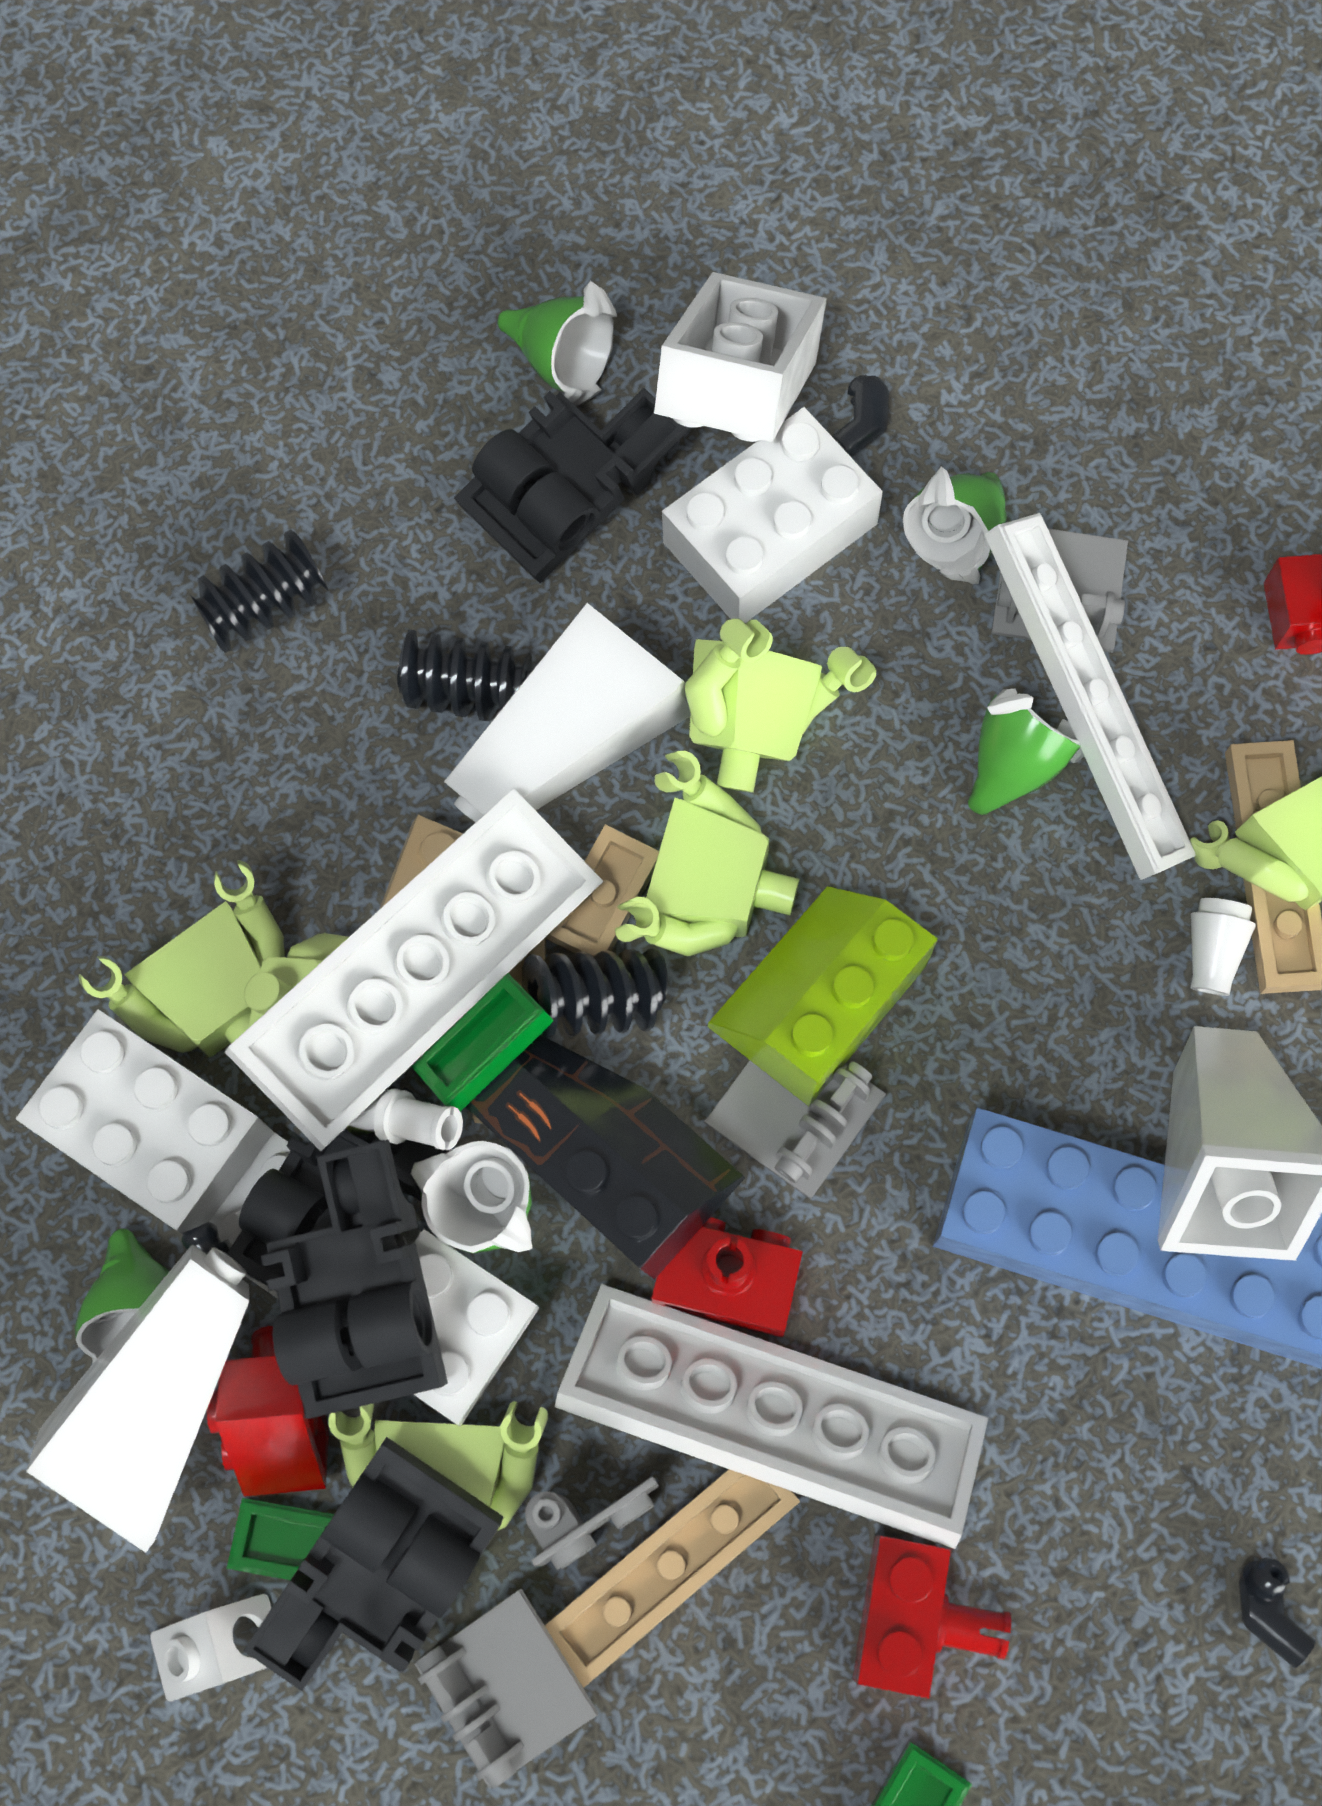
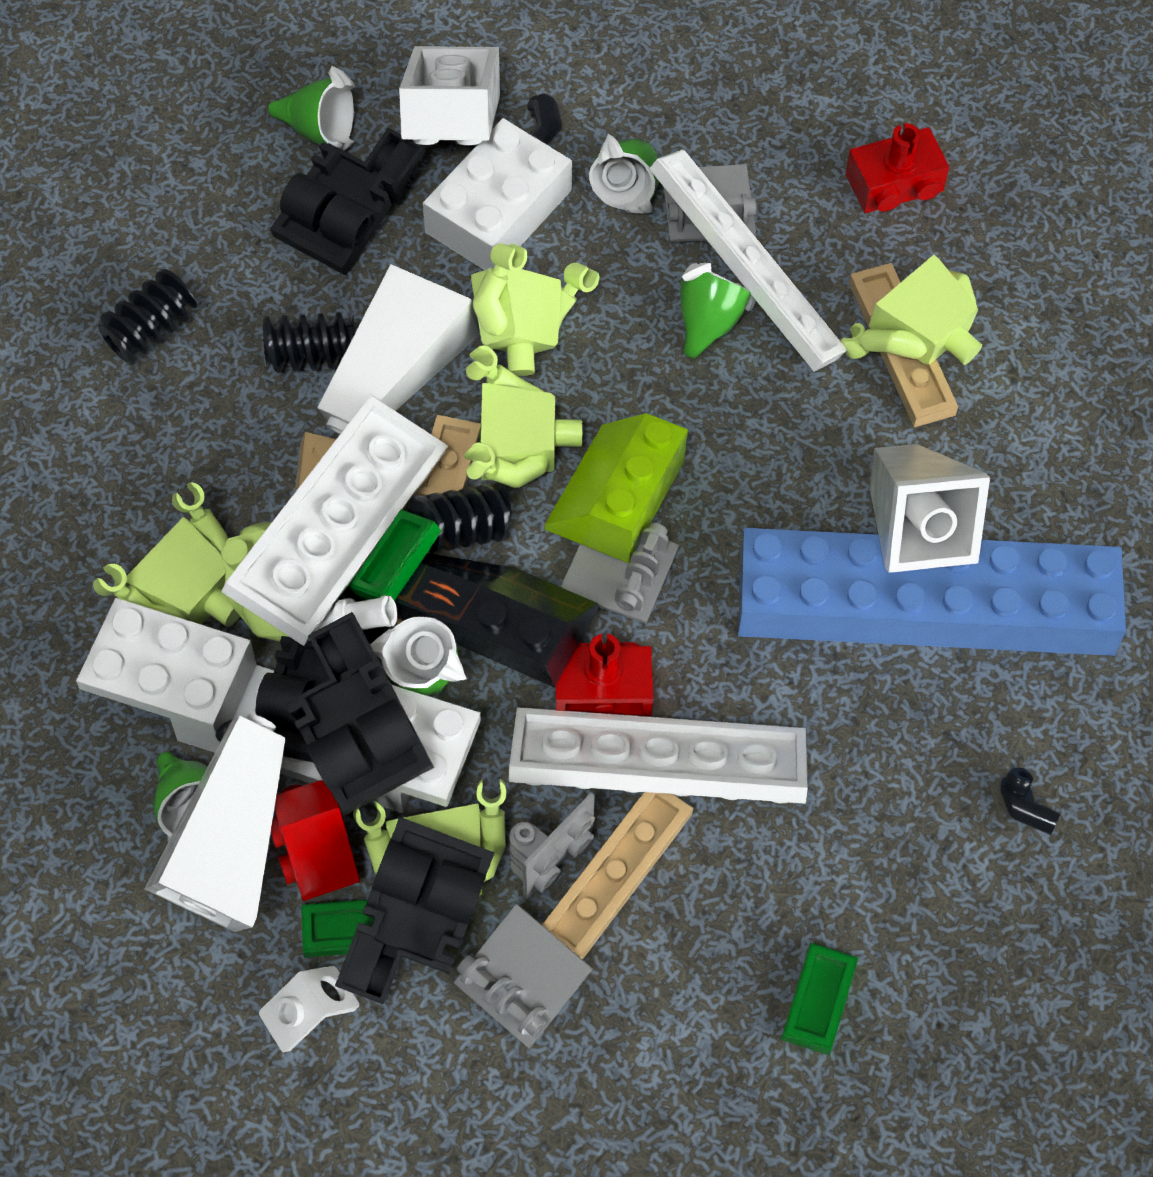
camera: 20 degrees left, 10 degrees down
red brick [852,1536,1012,1699] -> none
white cone [1190,898,1256,996] -> none

